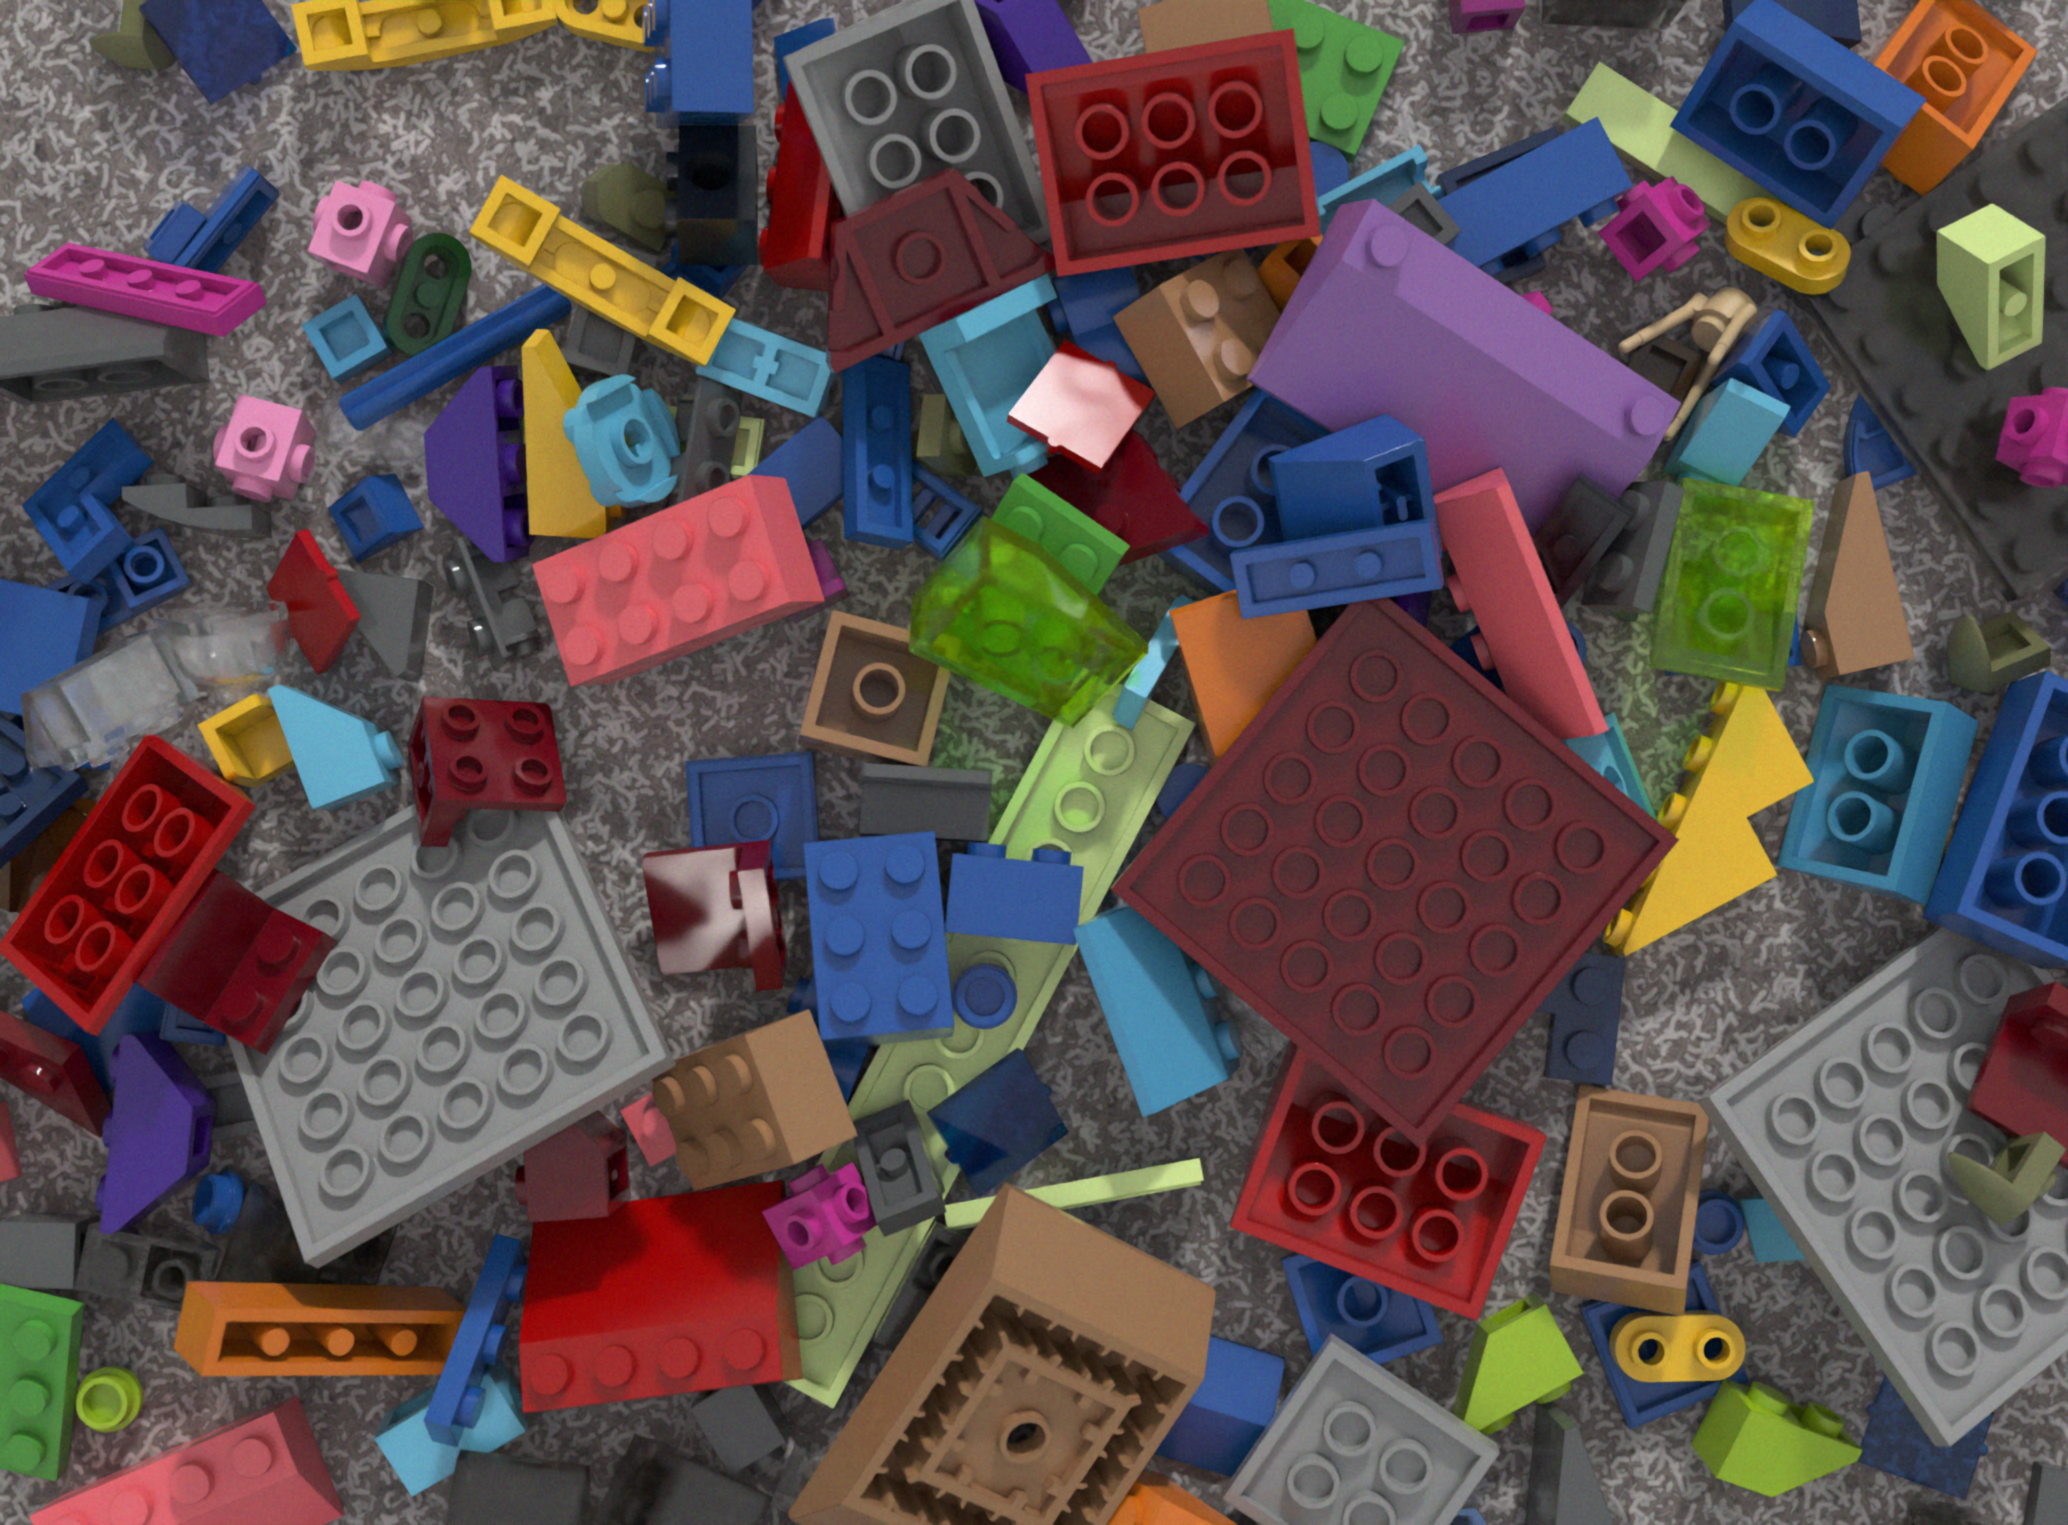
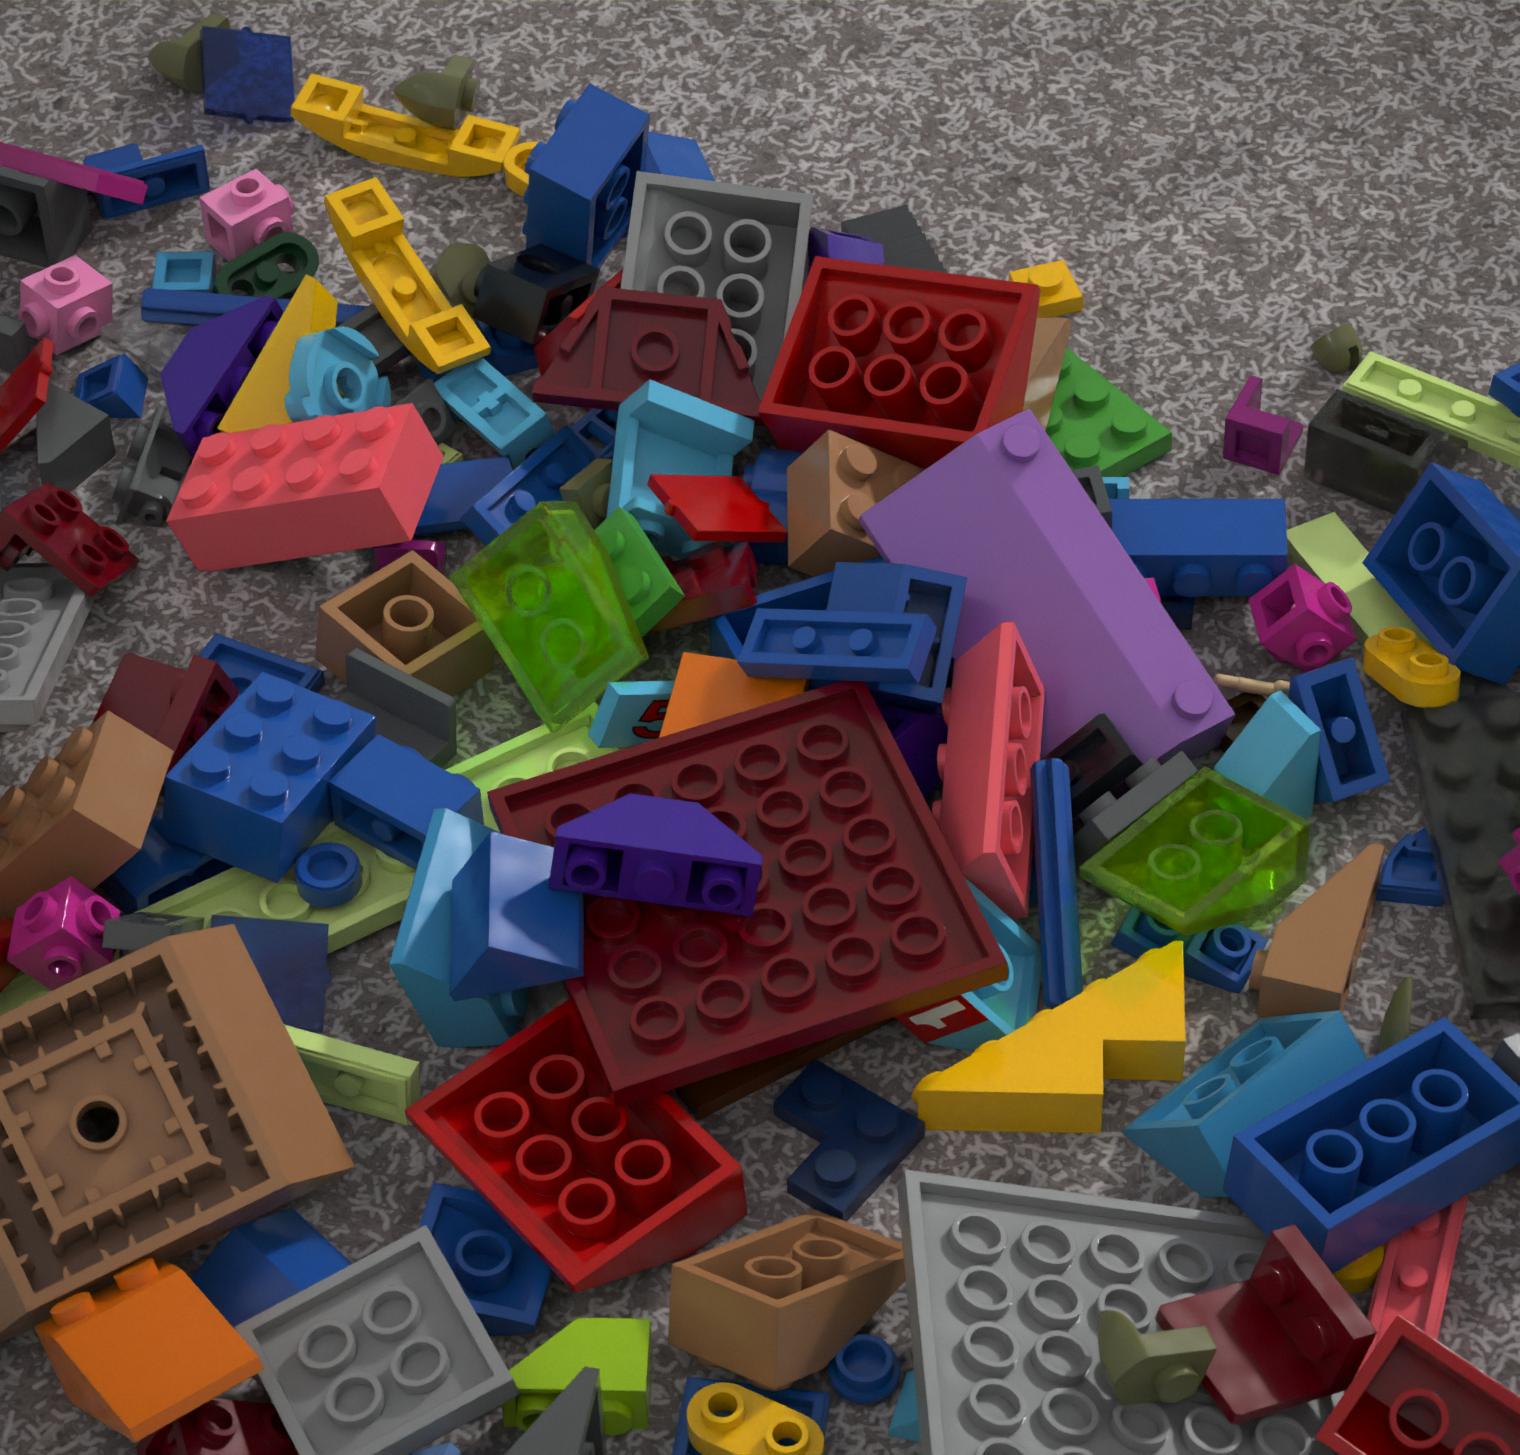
camera: 30 degrees right, 40 degrees down
none -> blue slope [449,831,584,1002]
none -> dark purple slope [548,793,763,917]
none -> blue axle [1030,758,1083,1009]

